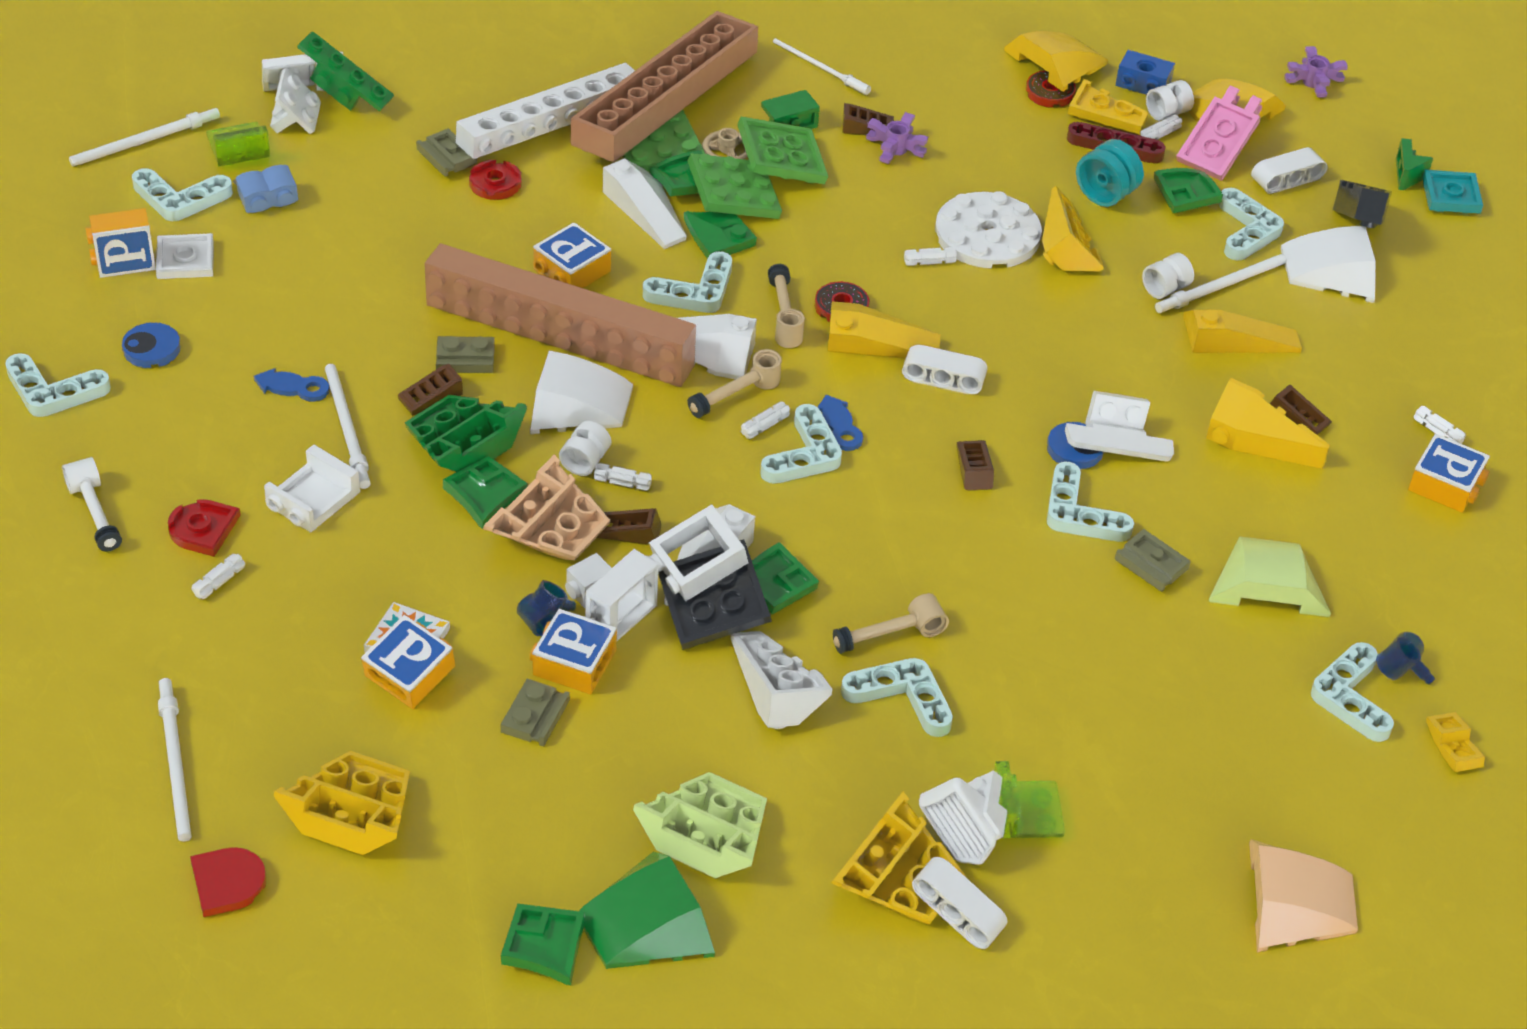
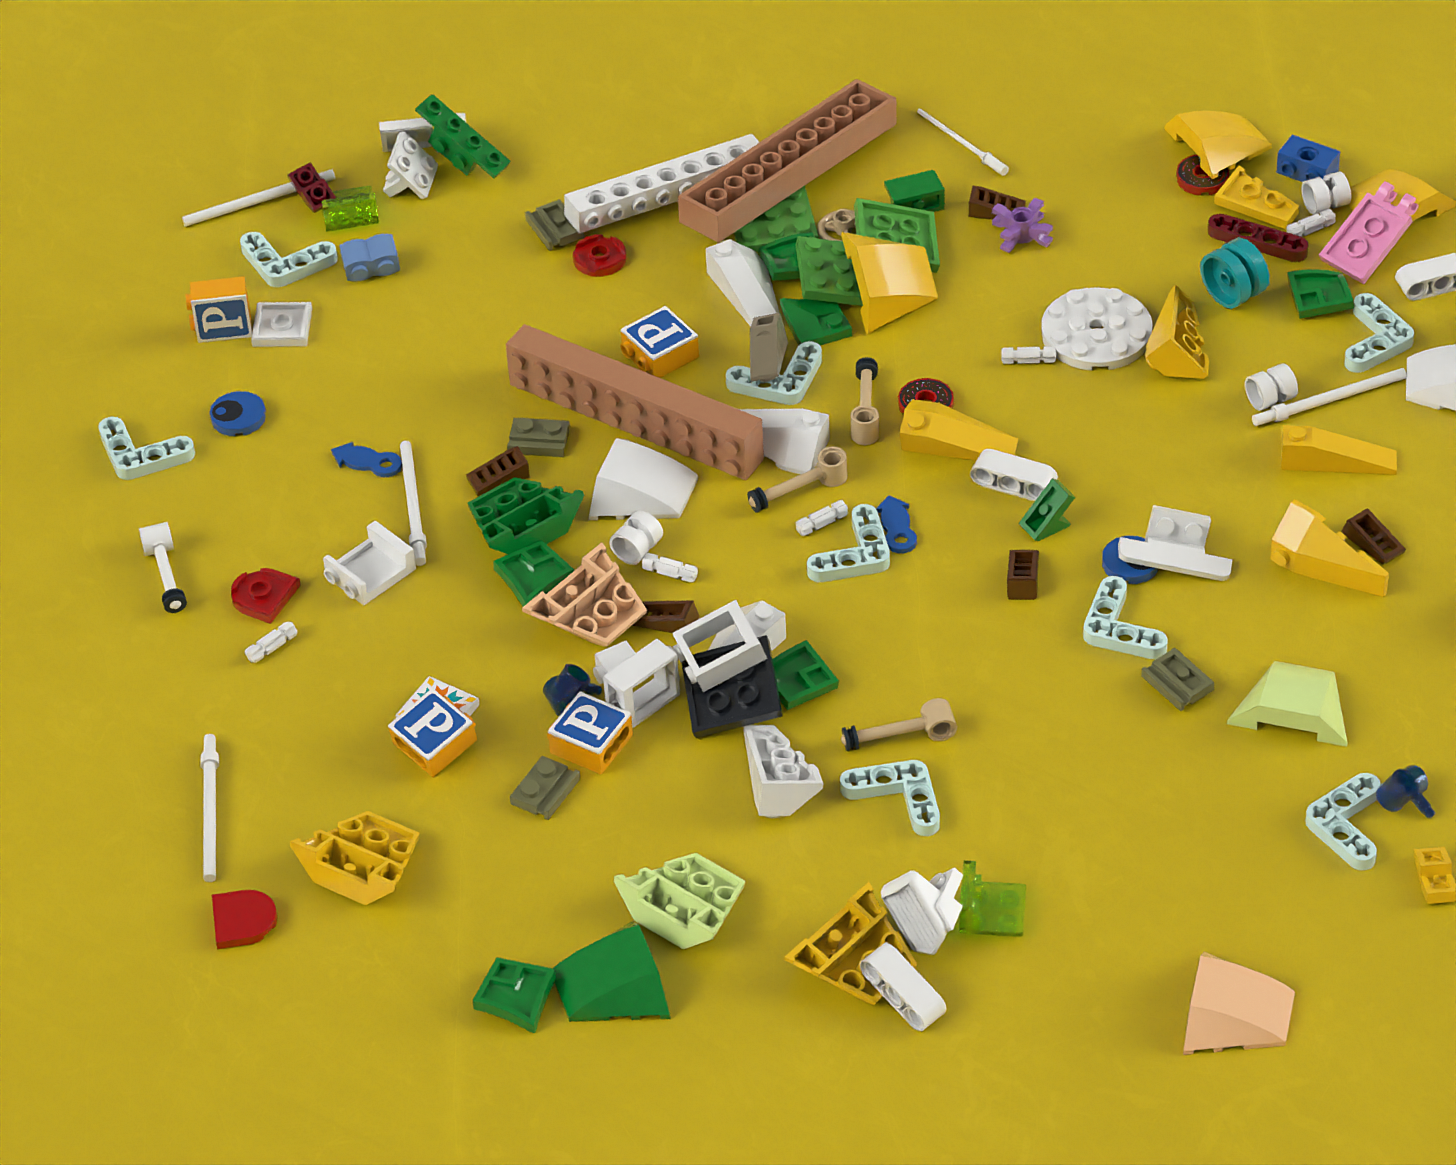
camera: 15 degrees right, 0 degrees up
none -> dark red slope [288,162,337,213]
none -> dark tan slope [750,313,788,382]
none -> yellow wedge [841,232,938,335]
none -> green slope [1019,478,1076,541]

